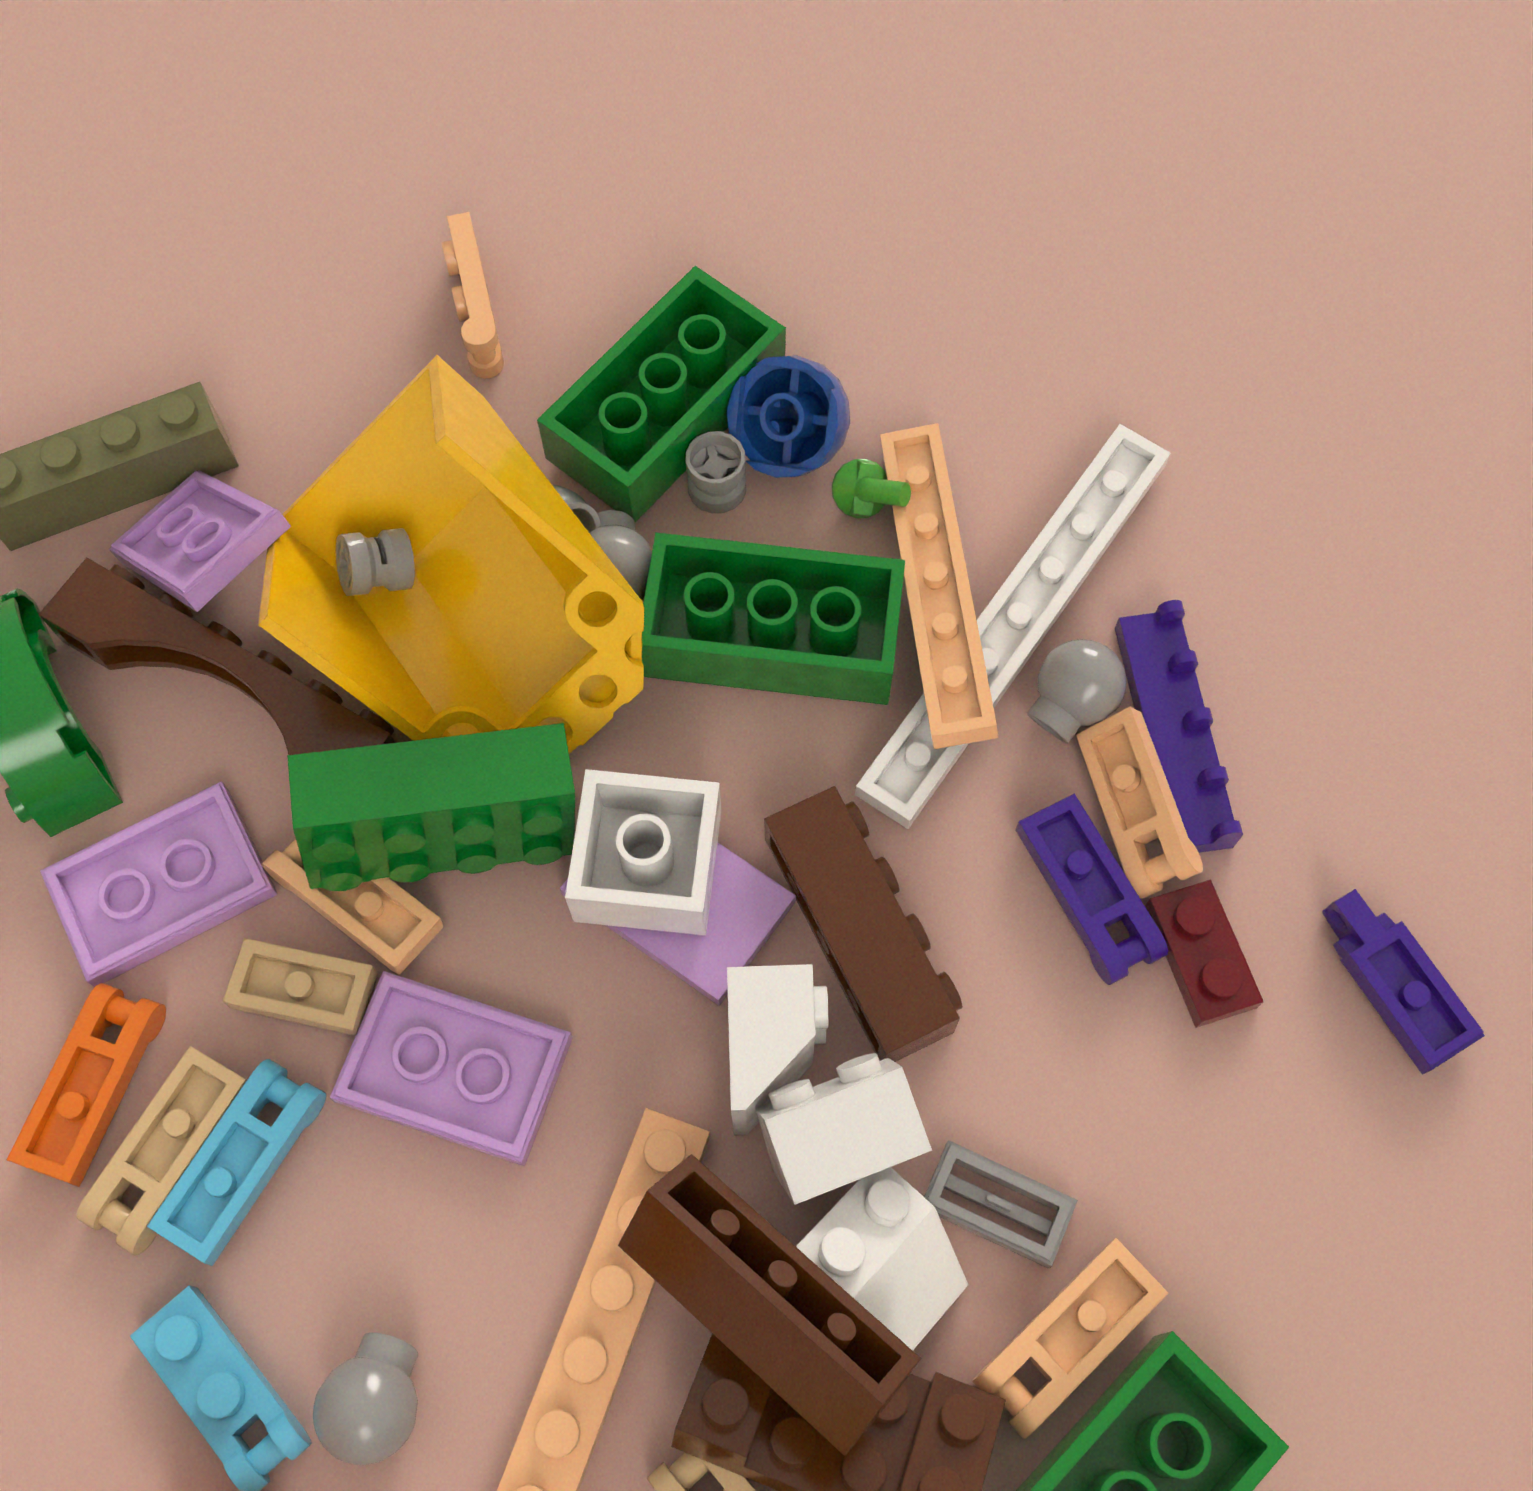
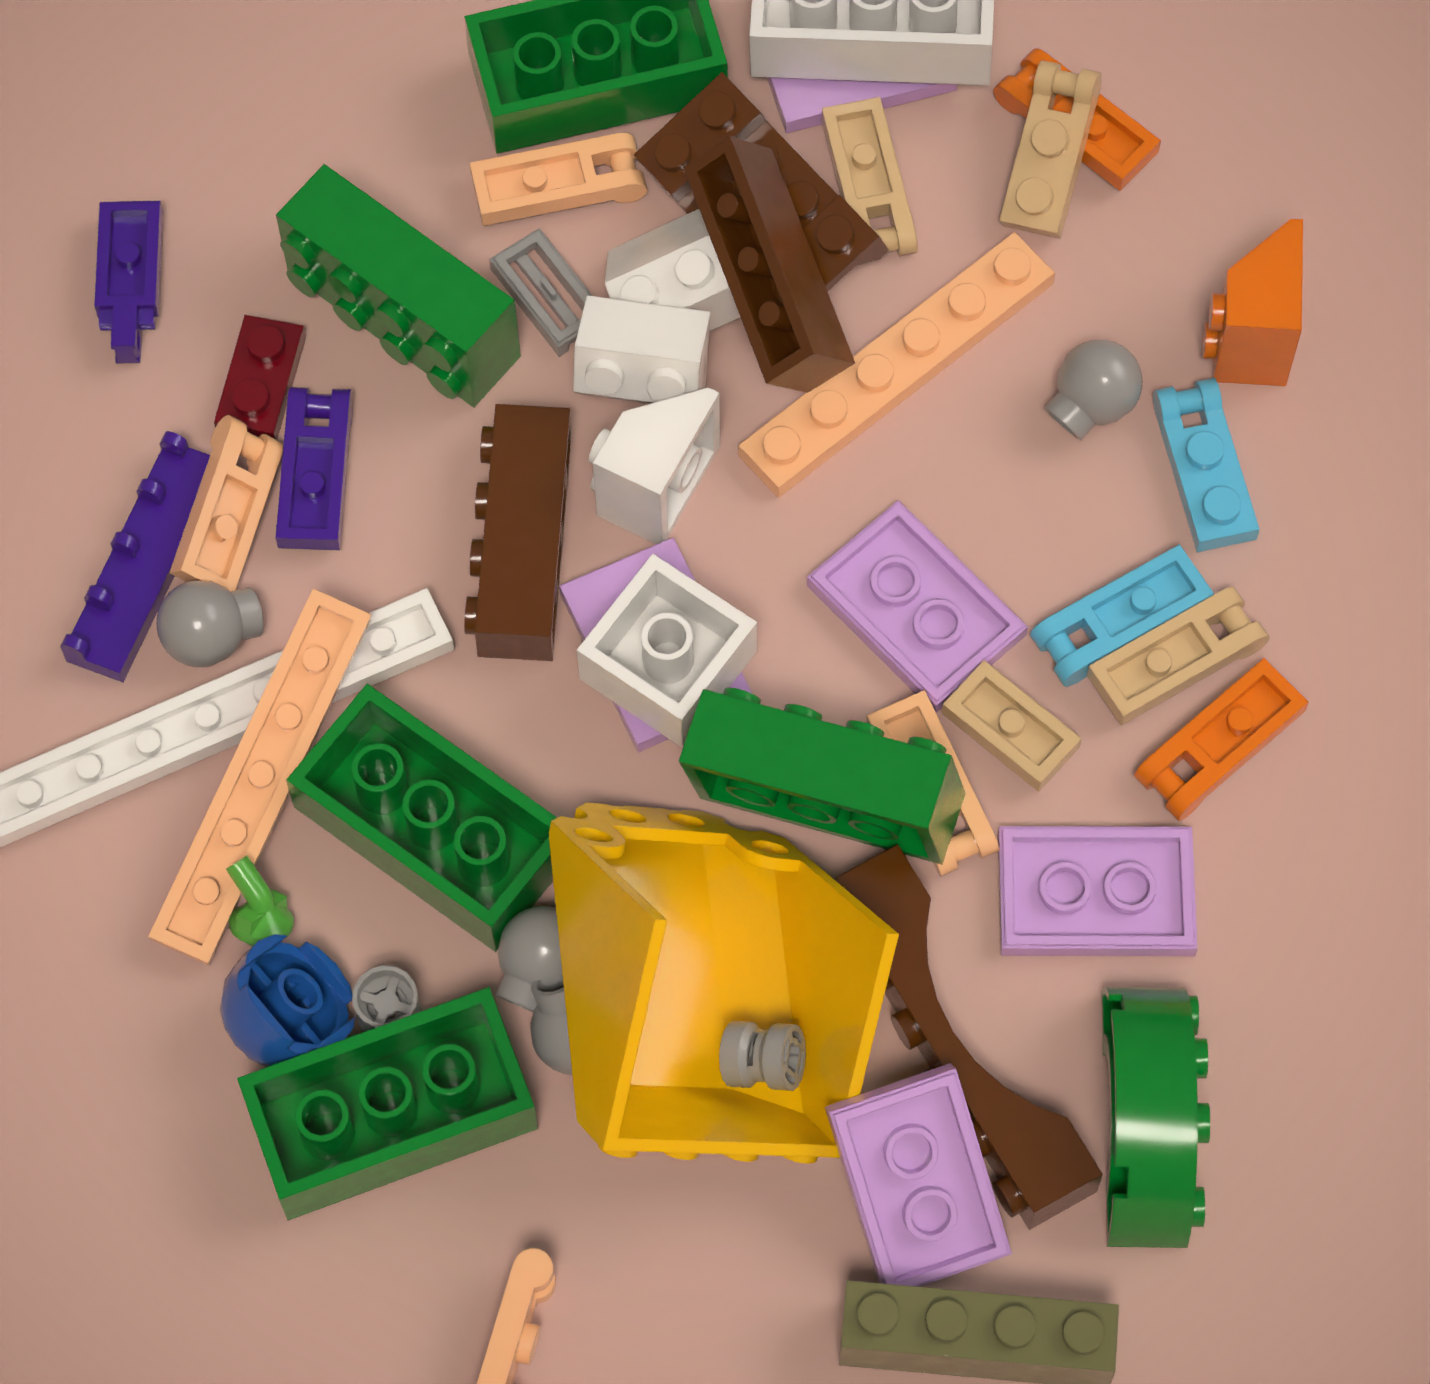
camera: 150 degrees left, 0 degrees up
none -> green brick [276,164,521,408]

